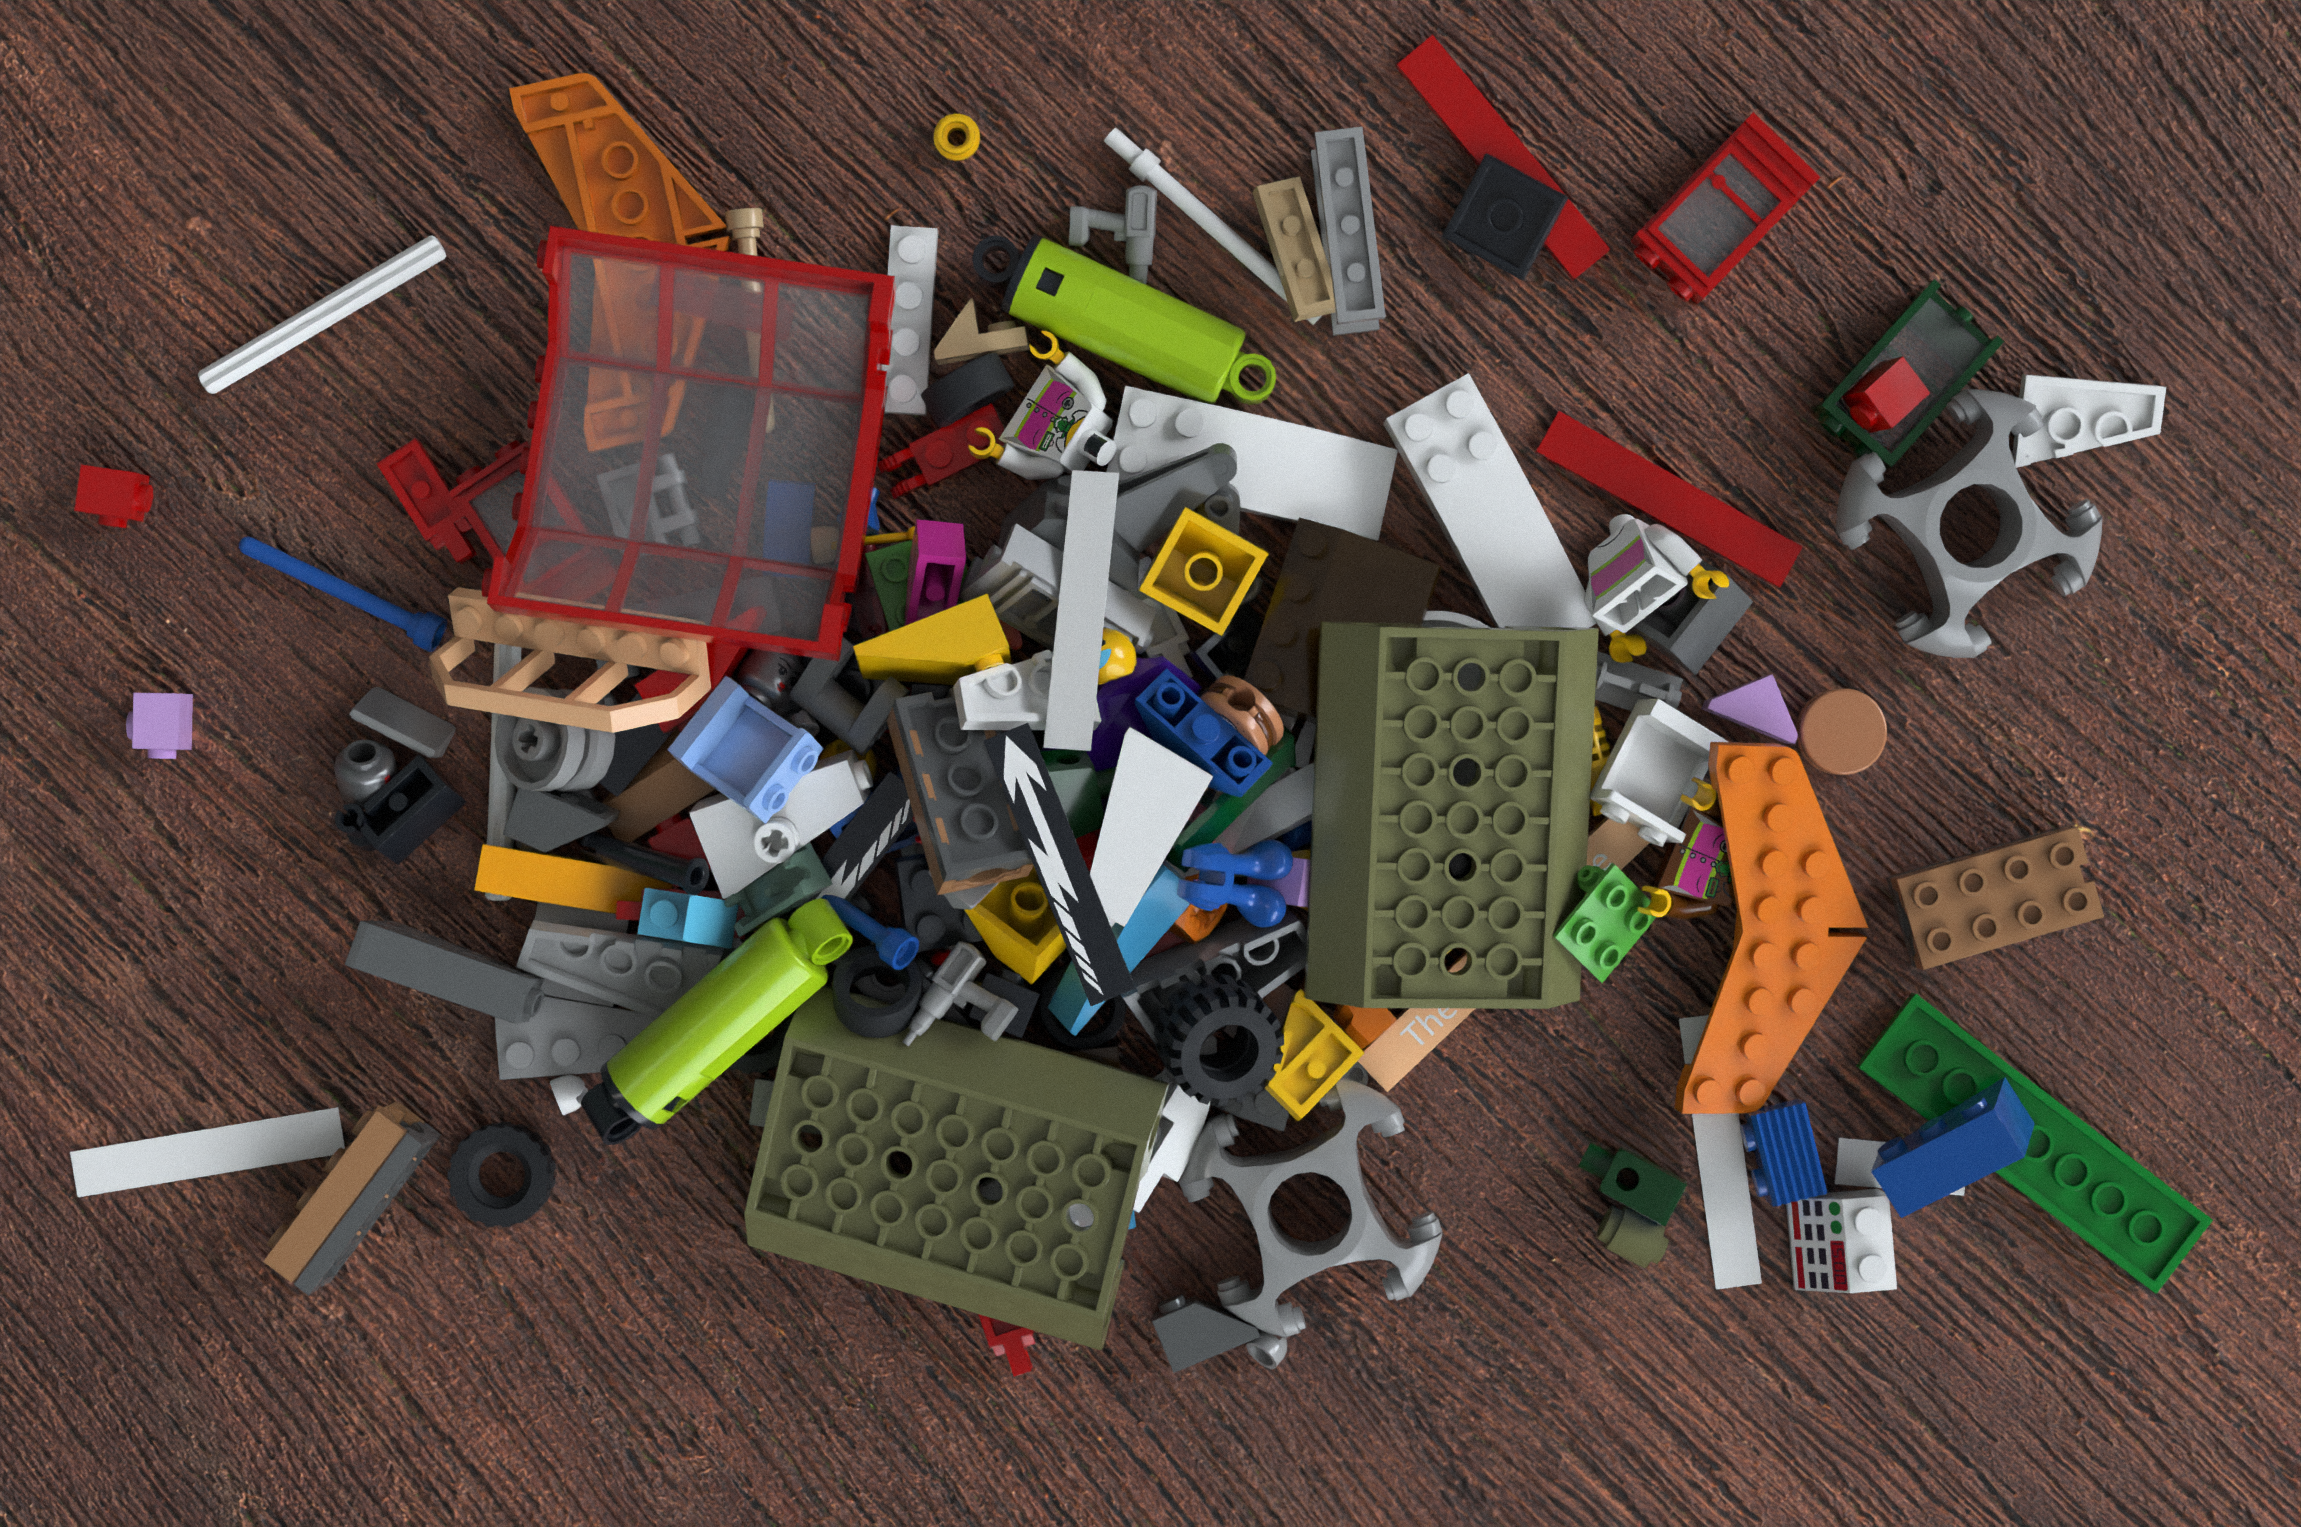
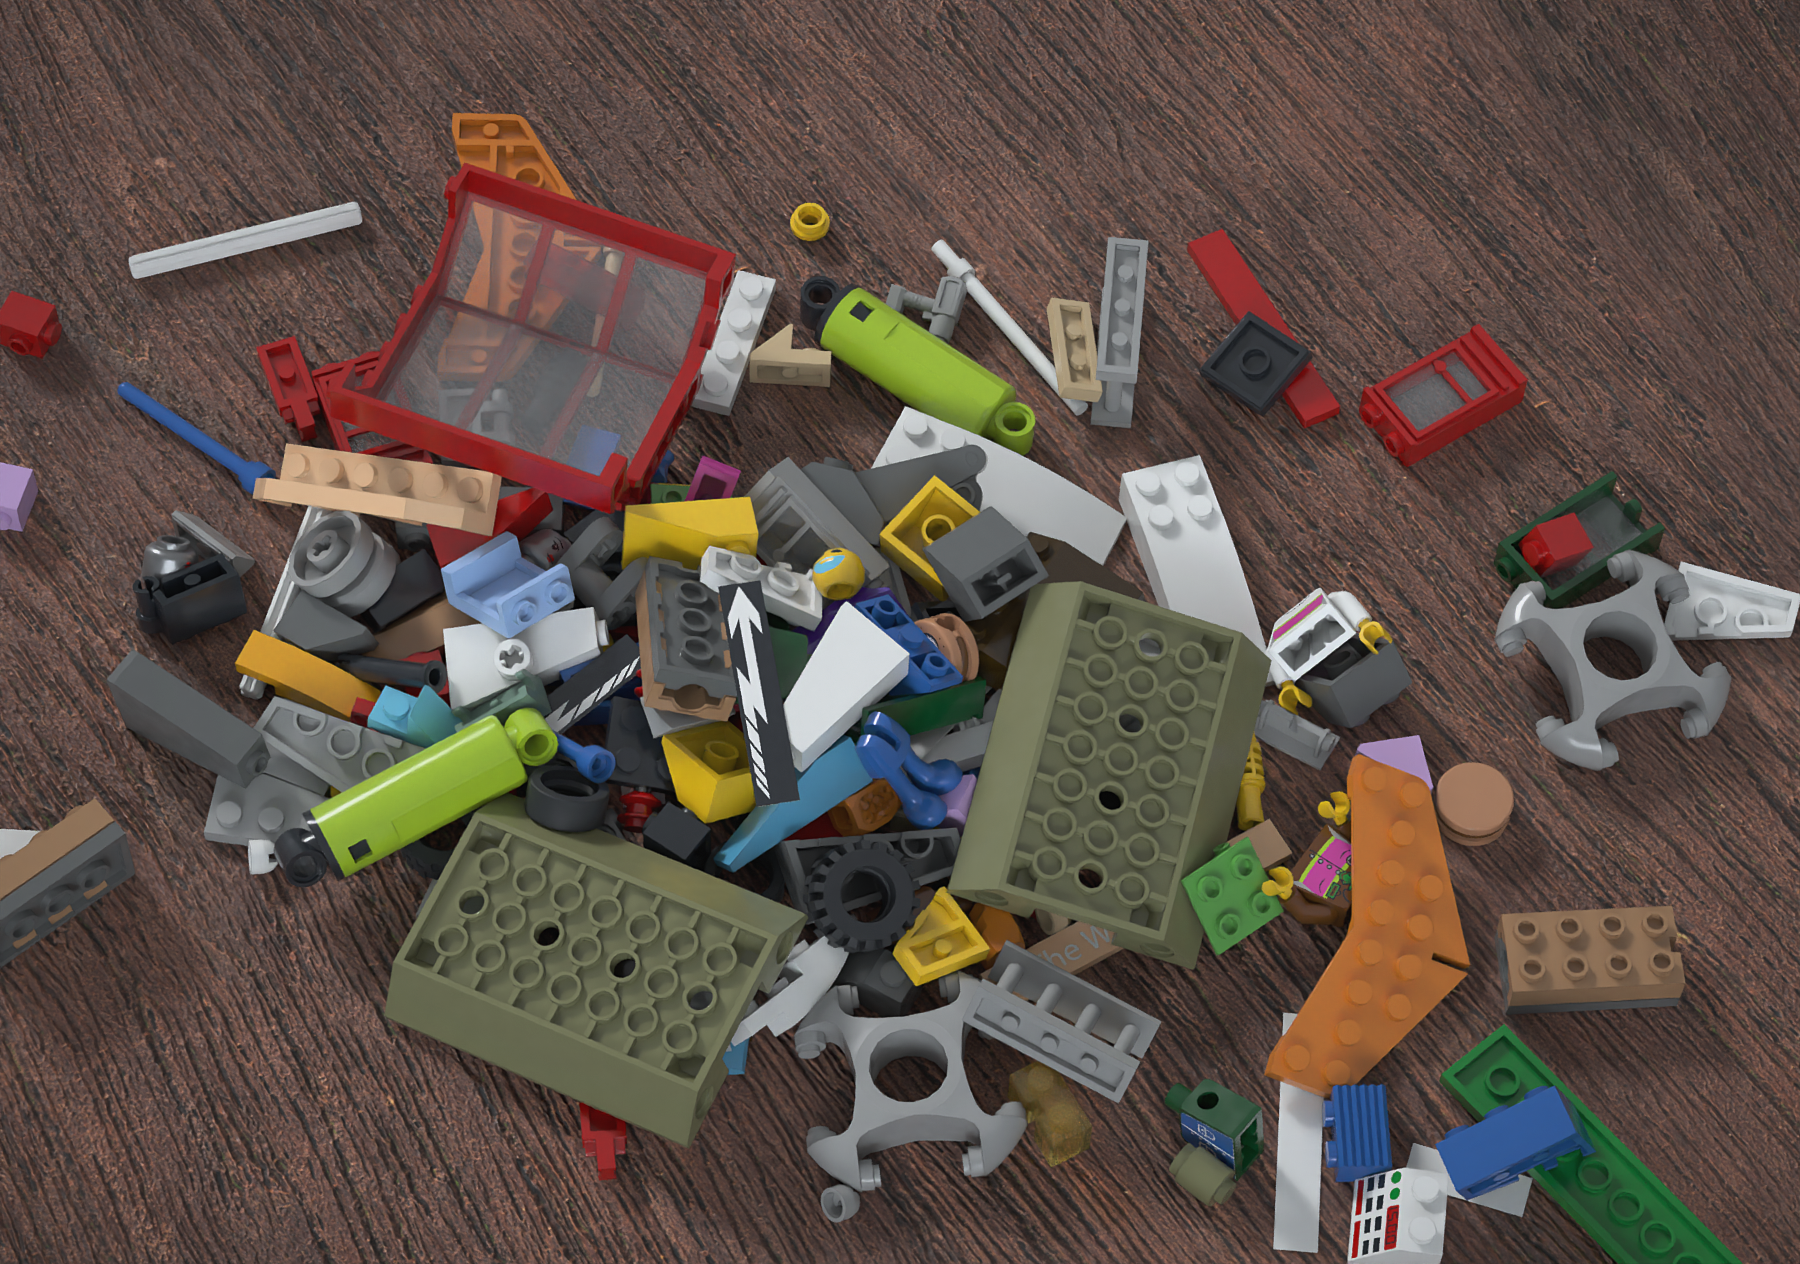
camera: 10 degrees right, 30 degrees down
black tyre [447,1121,556,1228] -> none
red hinge [877,403,1005,499] -> none
light grey piece [902,941,1019,1046] -> none
black tyre [921,352,1014,428] -> none
white torso [968,331,1117,480] -> none
white sticker [1043,470,1119,751] -> none
dark grey slope [1152,1294,1260,1373] -> none
red tile [1535,411,1803,588] -> none
white panel [1590,699,1728,847] -> none
none -> dark grey slope [922,506,1049,622]
none -> light grey fence [962,940,1161,1104]
none -> clear yellow brick [1007,1061,1093,1168]

